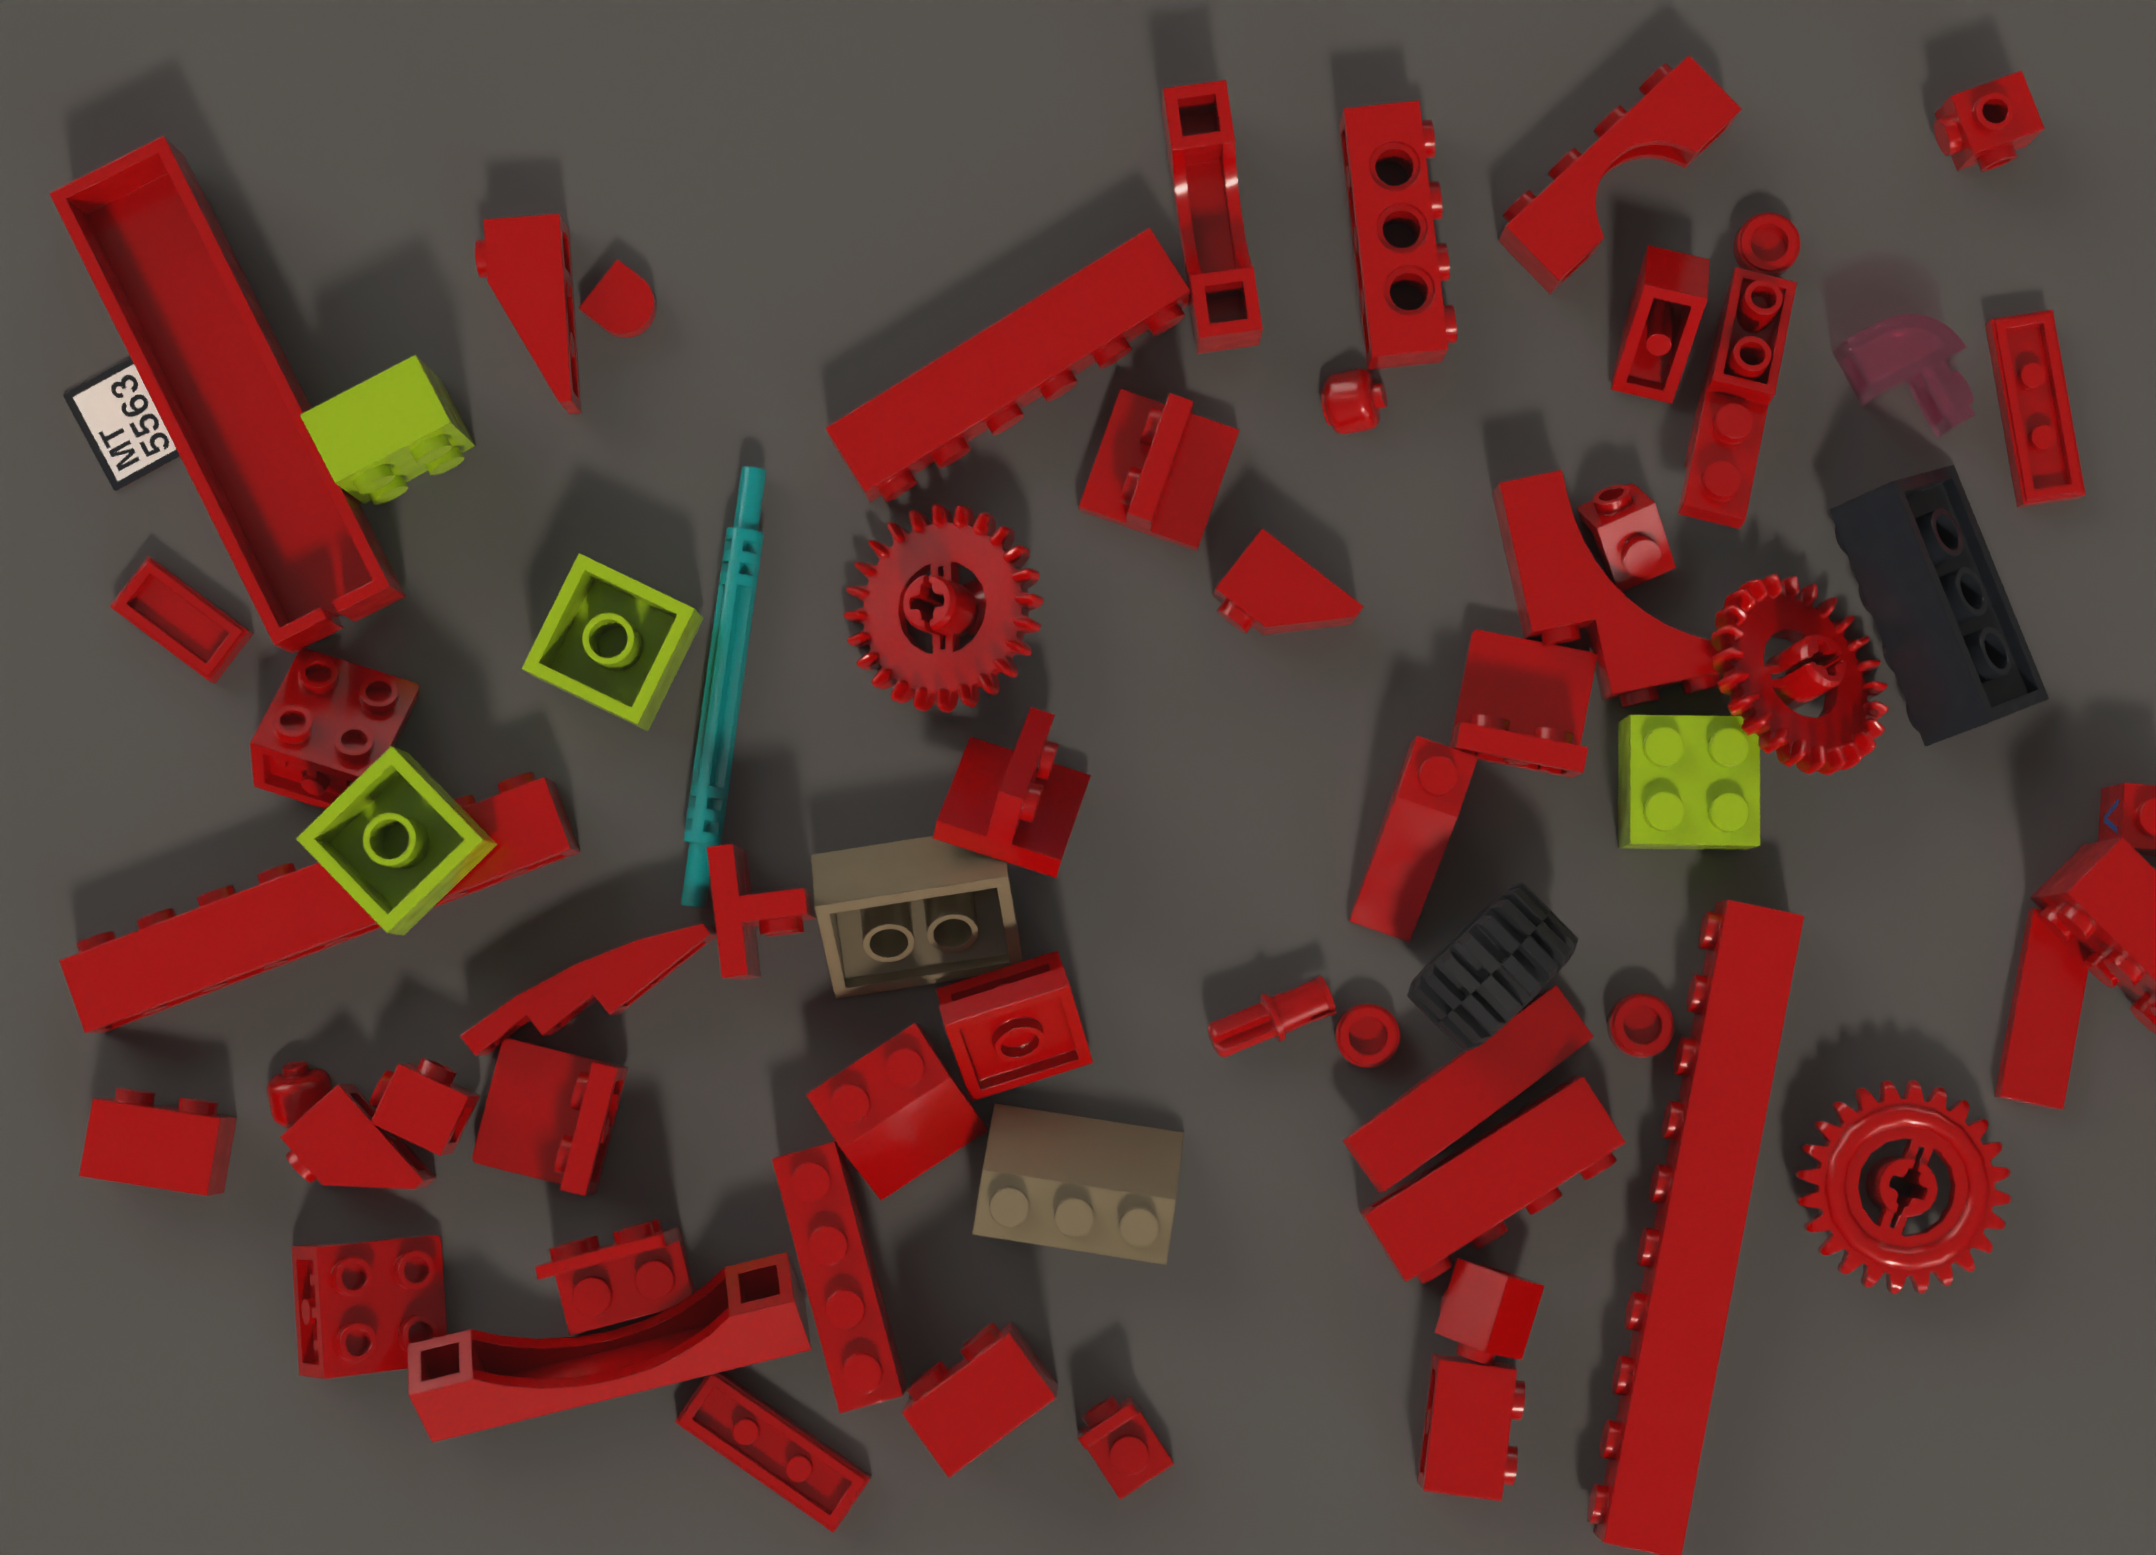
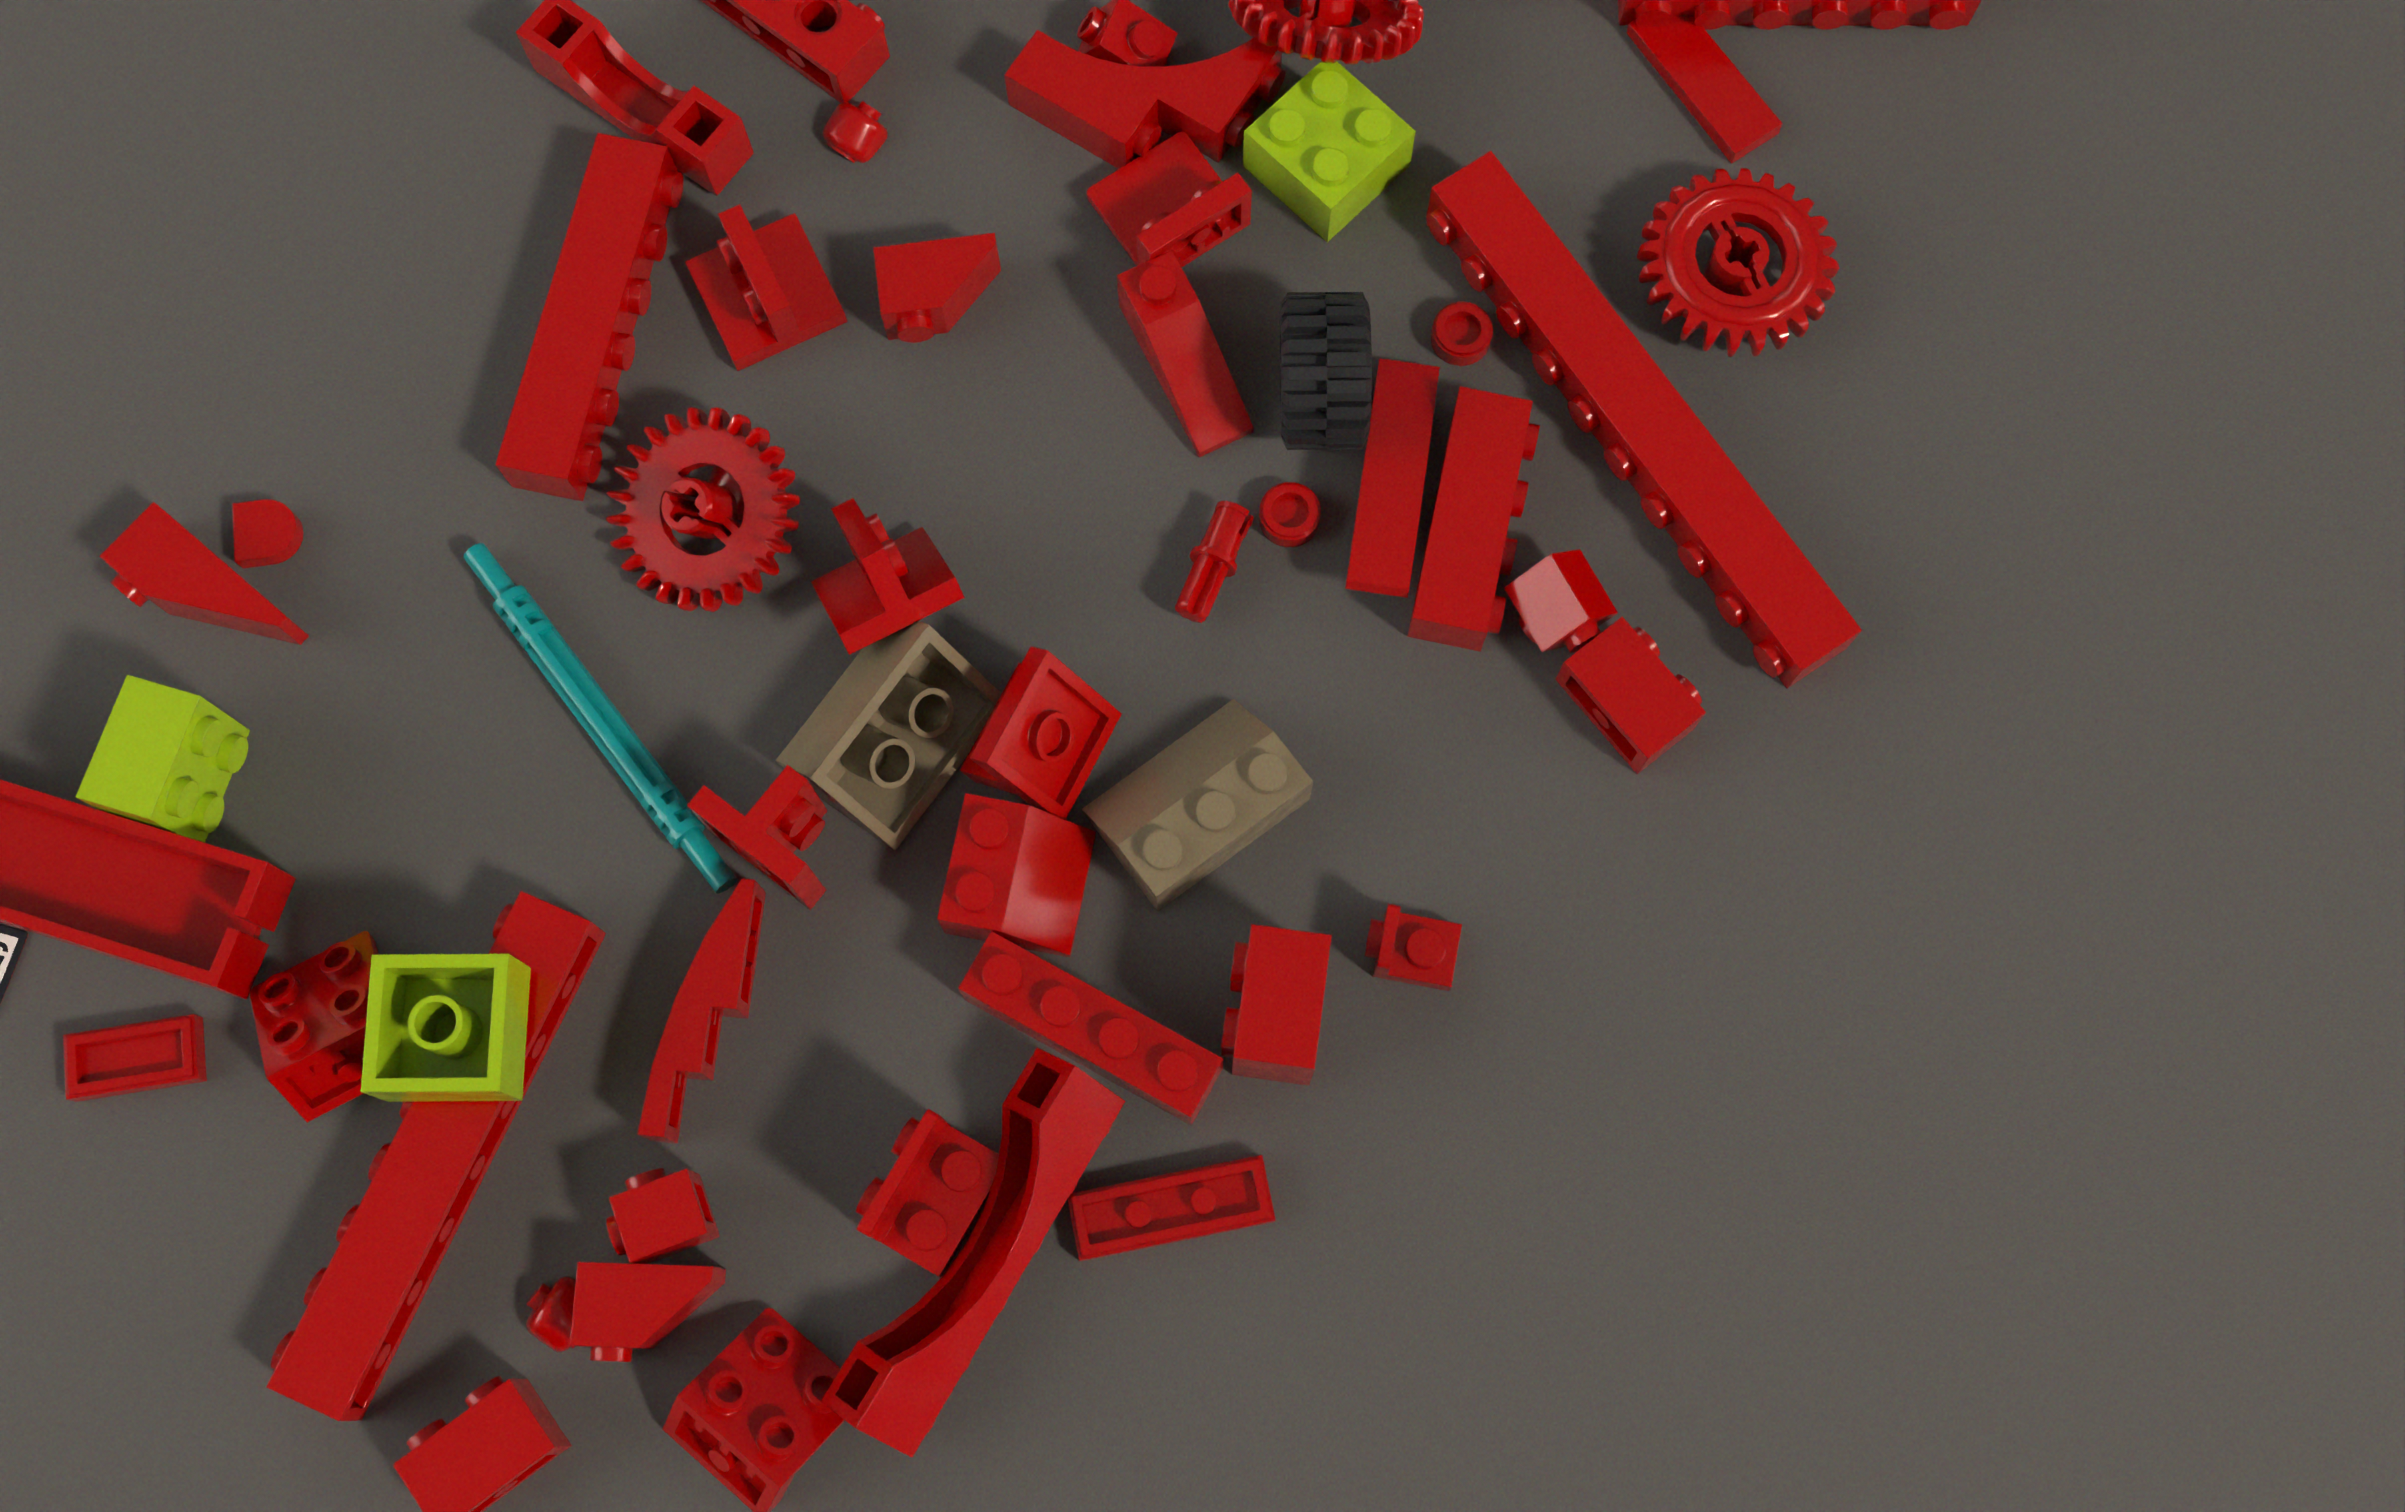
camera: 50 degrees left, 10 degrees down
red bracket [472,1038,629,1196] -> none
lime brick [521,553,704,731] -> none

